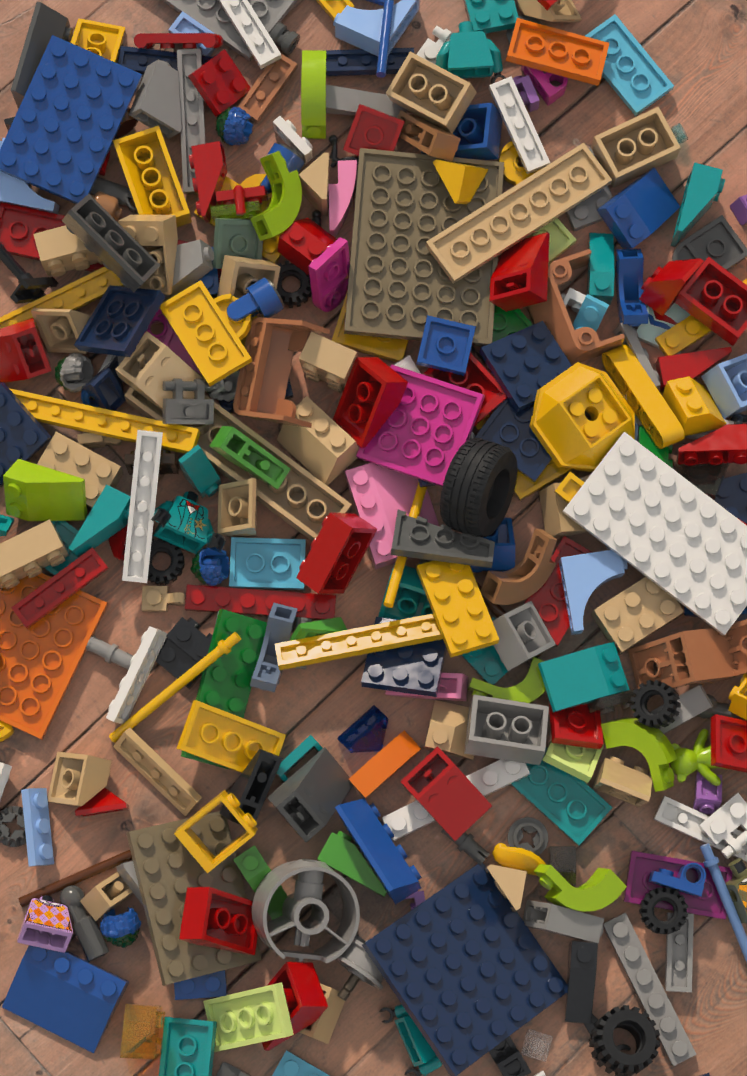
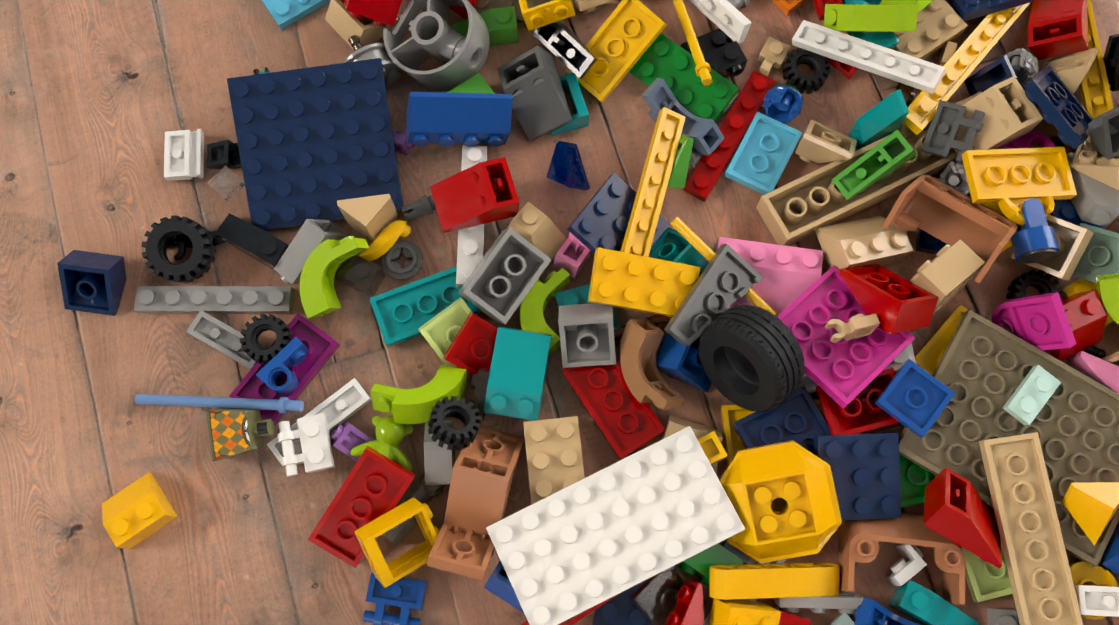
camera: 120 degrees right, 5 degrees down
teal torso [151,491,226,554] -> none
red brick [296,512,377,594] -> none
orange slope [348,730,421,800] -> none
light blue arch [559,550,628,635] -> none
medium azure plate [572,294,609,332] -> none
tan slope [592,756,652,807] -> none
none -> lime arch [824,4,919,32]
none -> tan plate [824,314,880,343]
none -> light aqua plate [1003,365,1061,426]

